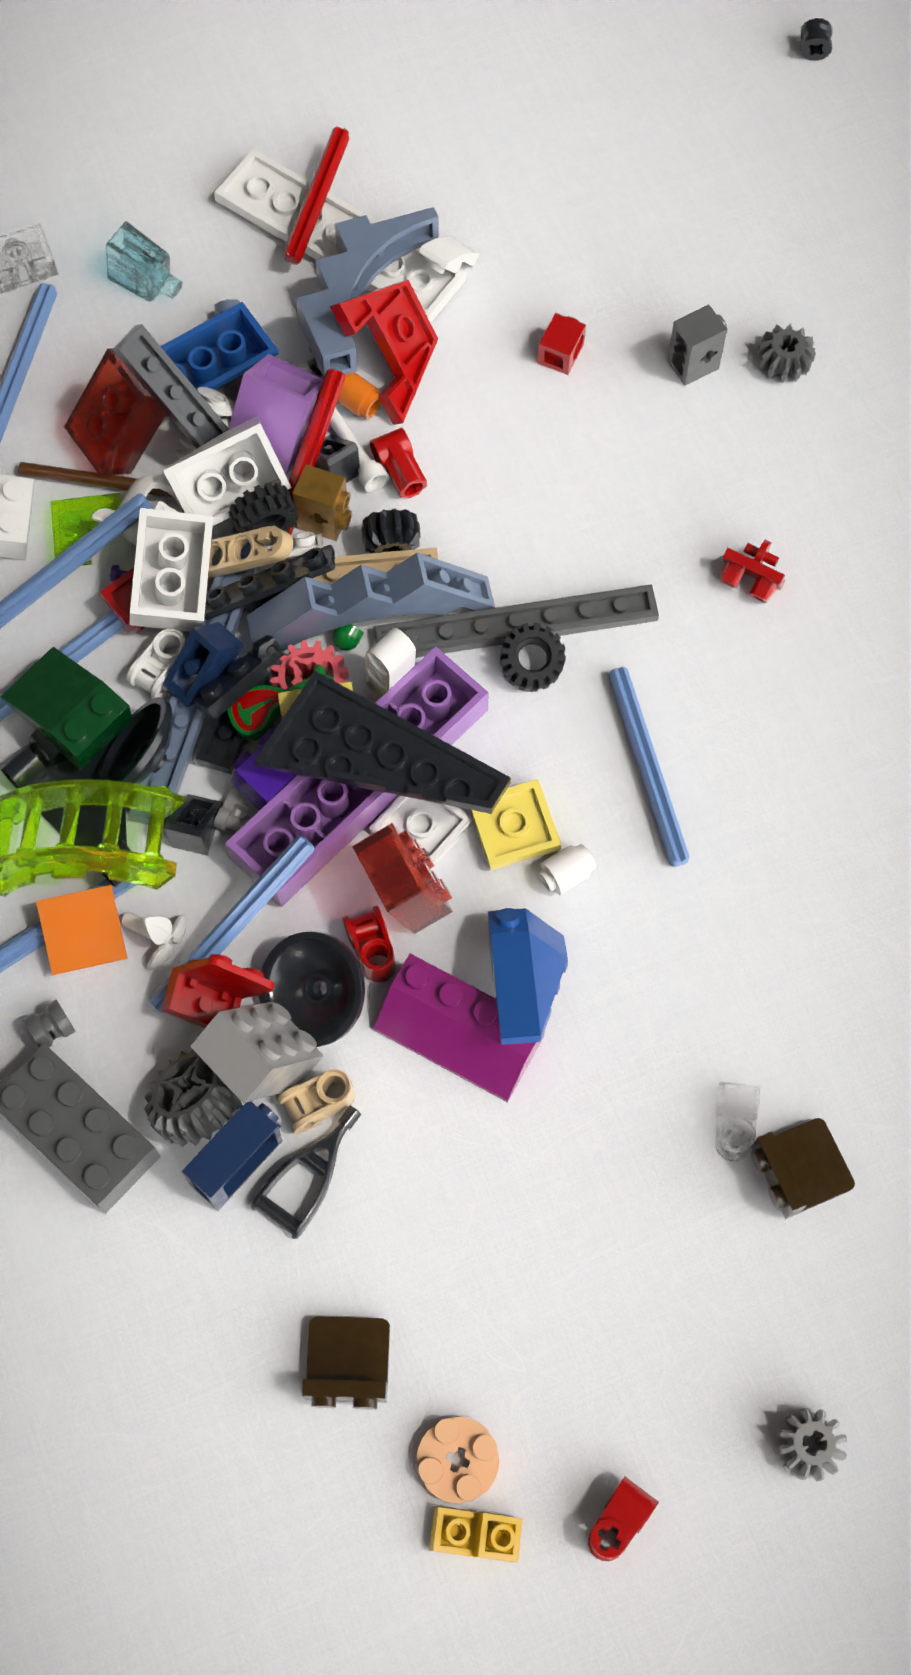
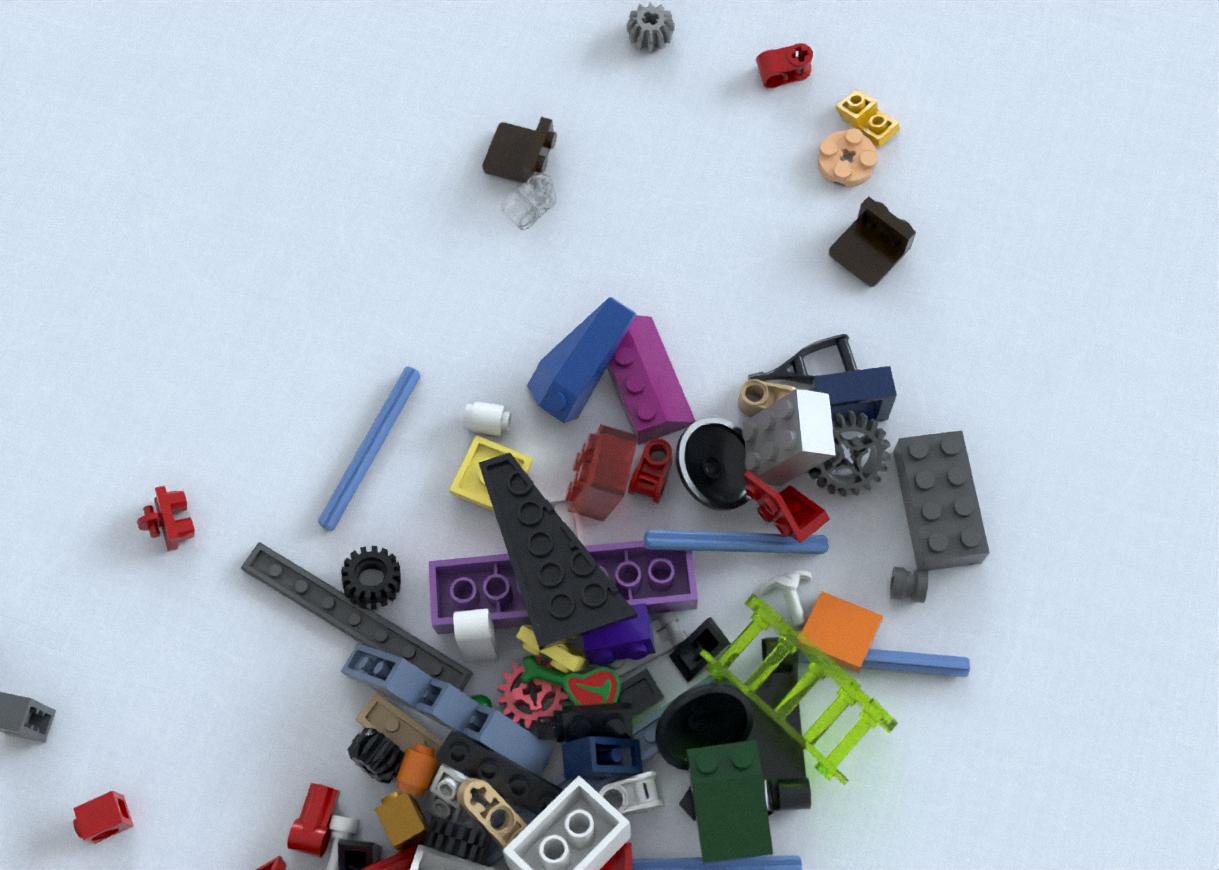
camera: 135 degrees left, 0 degrees up
none -> orange brick [396,743,439,797]

